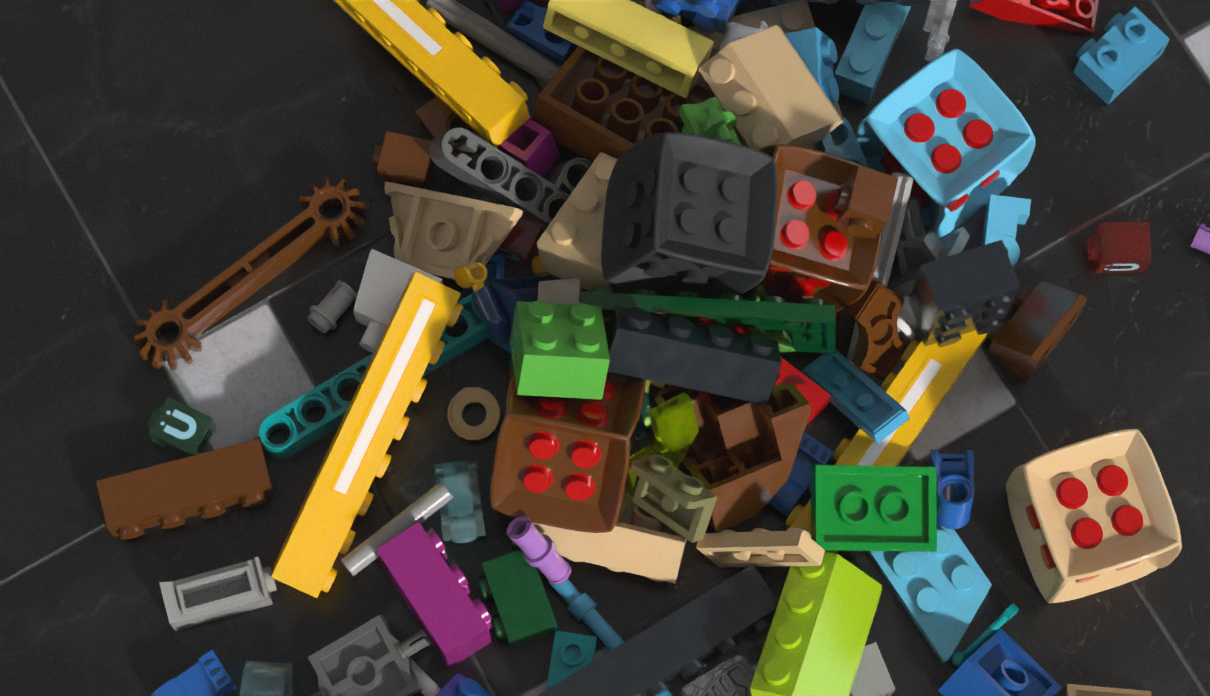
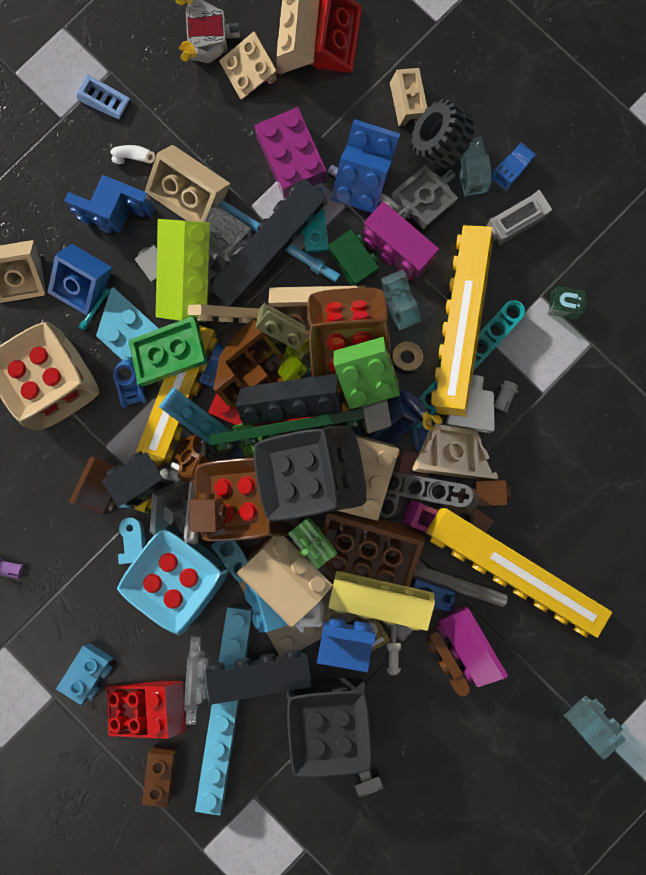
camera: 170 degrees right, 10 degrees up
reddish brown brick [96,438,275,540] -> none
reddish brown arm [133,177,366,371] -> none
light grey piece [341,481,454,576] -> none
medium lavender pin [507,516,571,585] -> none
clear red brick [1088,222,1151,273] -> none

